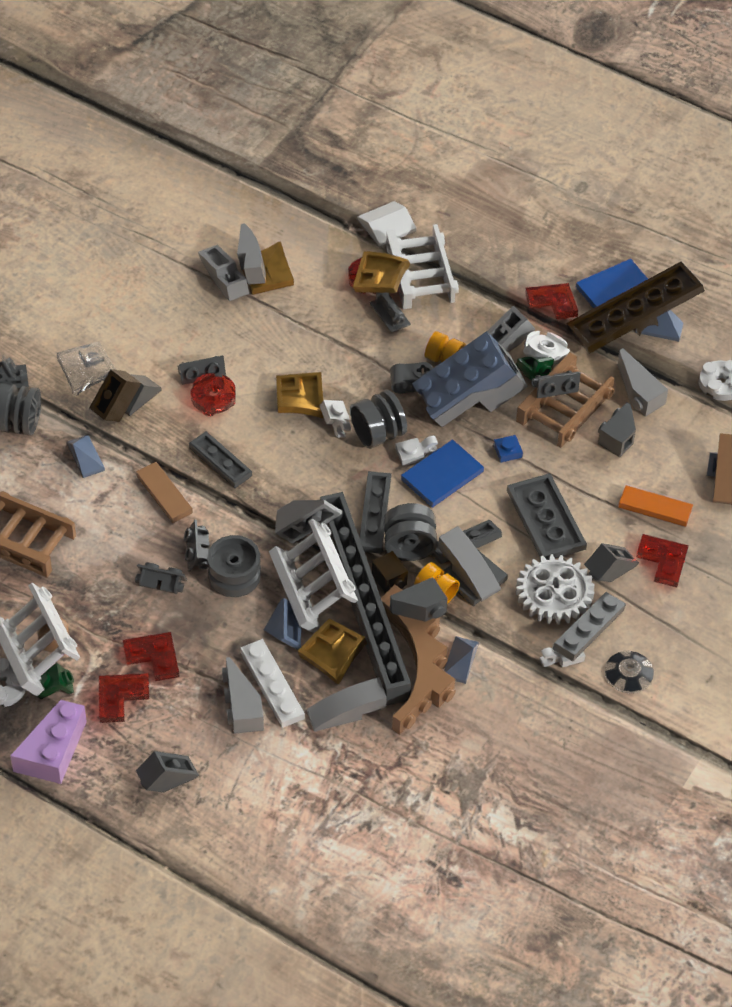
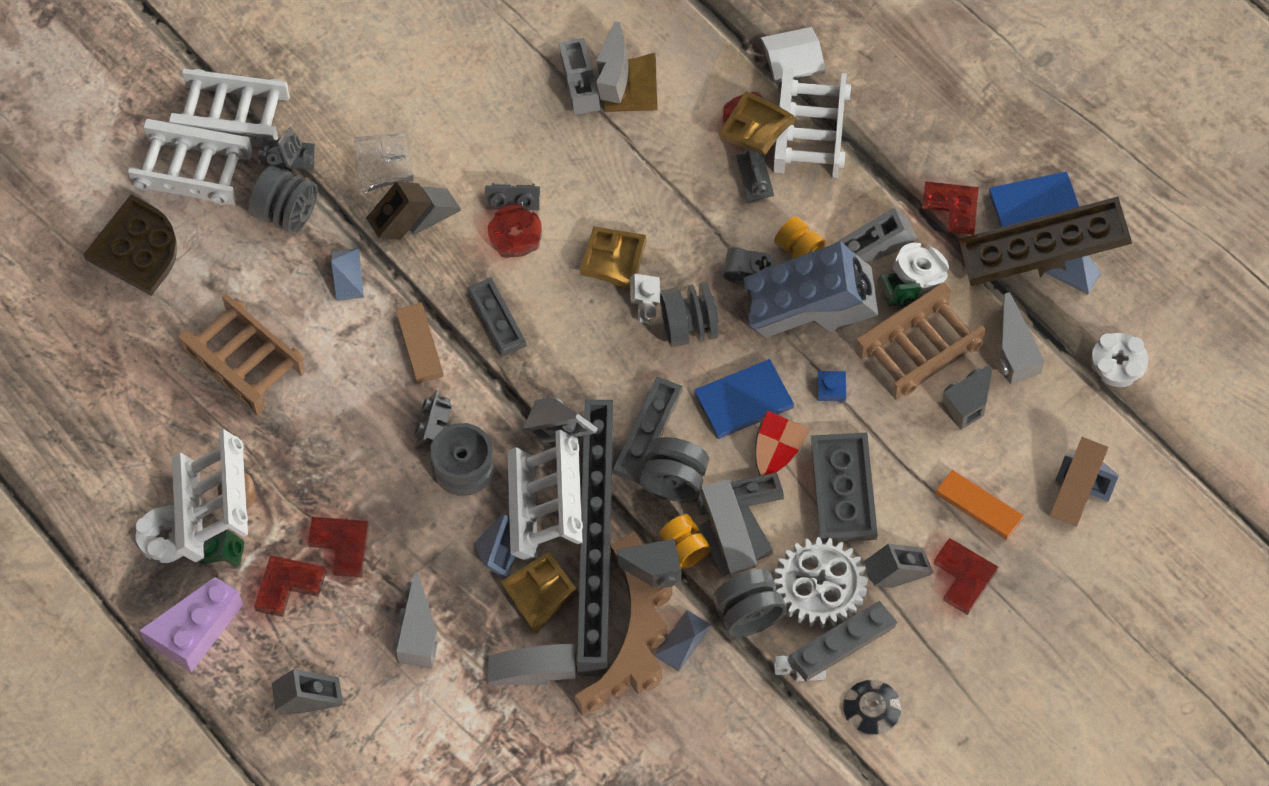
camera: 20 degrees right, 10 degrees up
dark grey hinge [135,562,188,594] -> none
white plate [240,639,305,728] -> none
dark brown brick [372,551,408,593] -> none
white plate [395,436,438,466] -> none
dark grey hinge [532,370,581,399] -> none
none -> dark grey wheel [713,569,787,638]
none -> shield [754,410,810,476]

